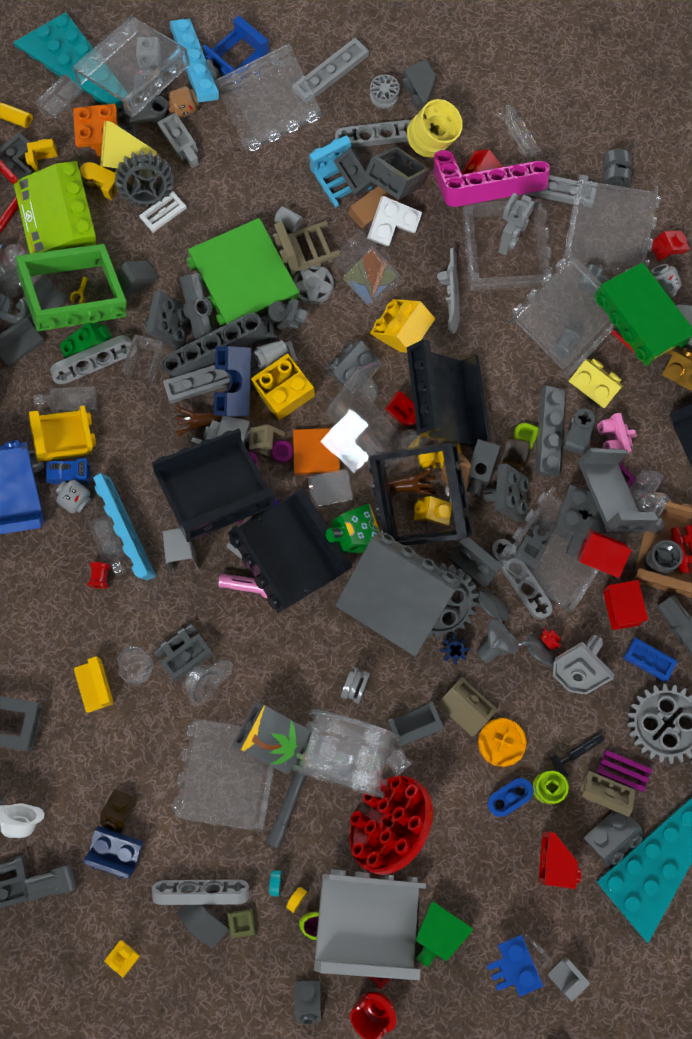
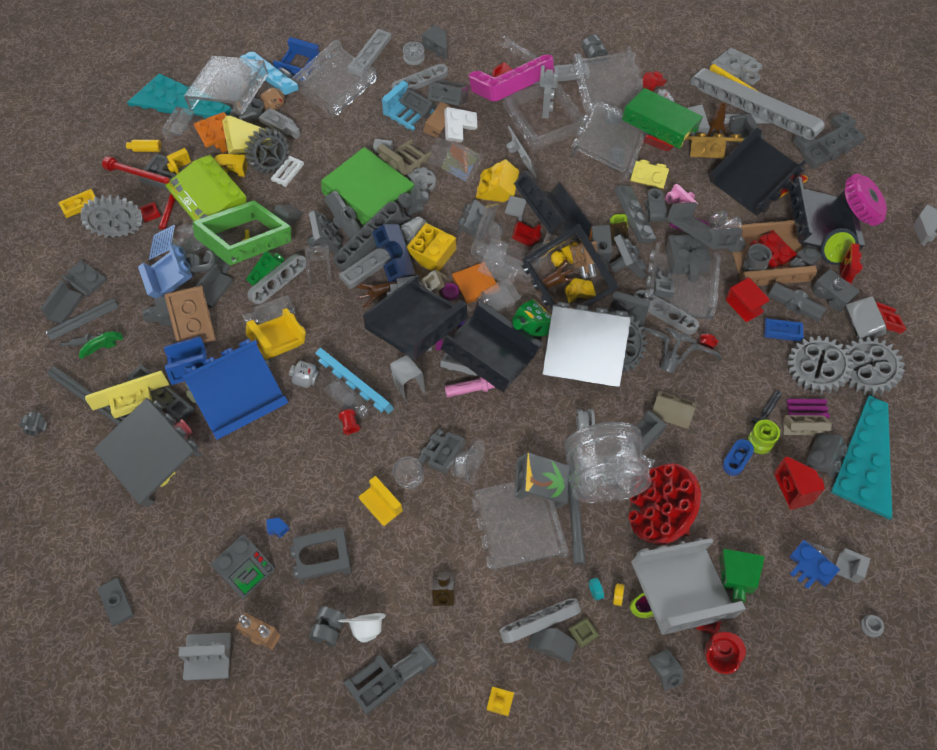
camera: 25 degrees left, 15 degrees down
blue leg [46,458,90,484] -> none
dark blue bracket [83,826,144,879] -> none
light yellow wheel [407,99,462,158] -> none
dark blue gear [439,634,470,665] -> none
light orange tile [477,718,527,767] -> none
light grey piece [553,635,615,695] -> none
red piece [577,529,631,578] -> none
none -> light grey panel [505,196,527,223]

